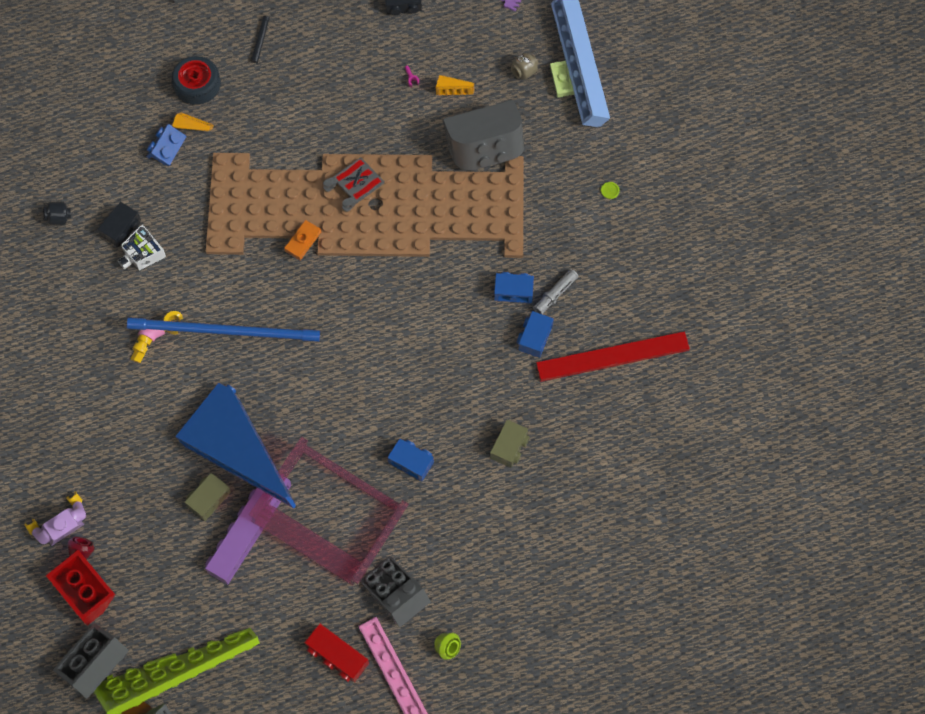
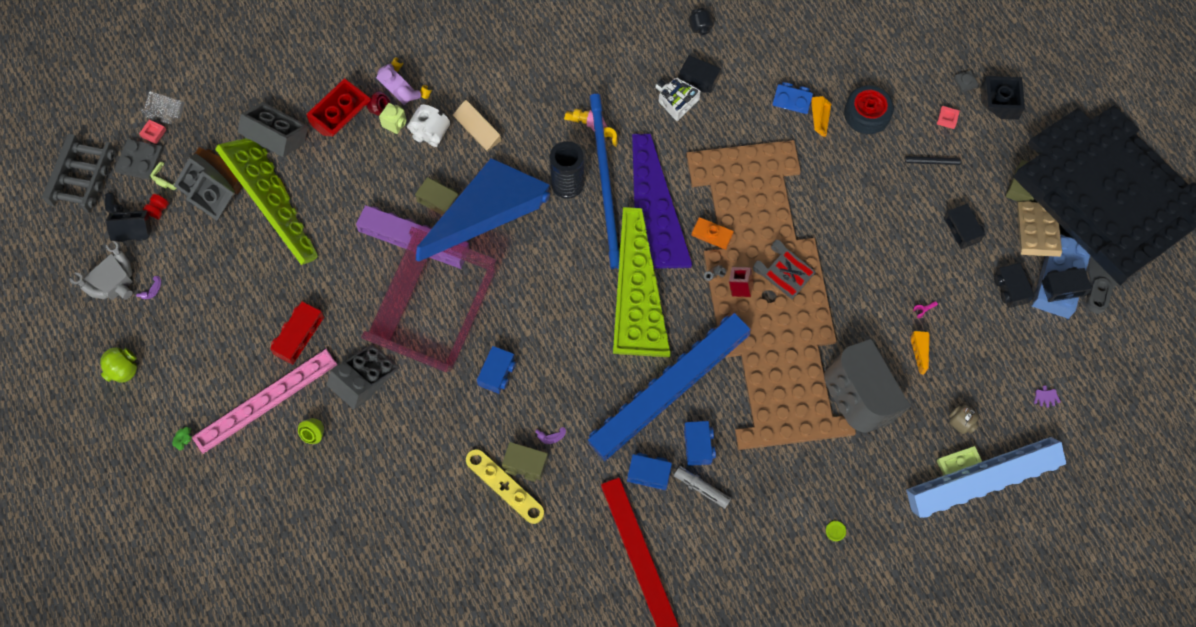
camera: 80 degrees right, 0 degrees up
none -> yellowish green brick [379,103,407,134]
none -> white brick [407,104,450,147]
none -> tan slope [453,100,501,151]
none -> light yellow piece [466,450,544,524]
none -> medium lavender piece [535,427,566,444]
none -> black piece [549,141,584,199]
none -> blue brick [588,313,751,462]
none -> lime wing [613,207,670,358]
none -> dark purple wing [632,134,692,268]
none -> dark grey arm [704,265,727,281]
none -> dark red brick [729,267,754,297]
none -> coral plate [937,106,960,129]
none -> black brick [944,203,985,249]

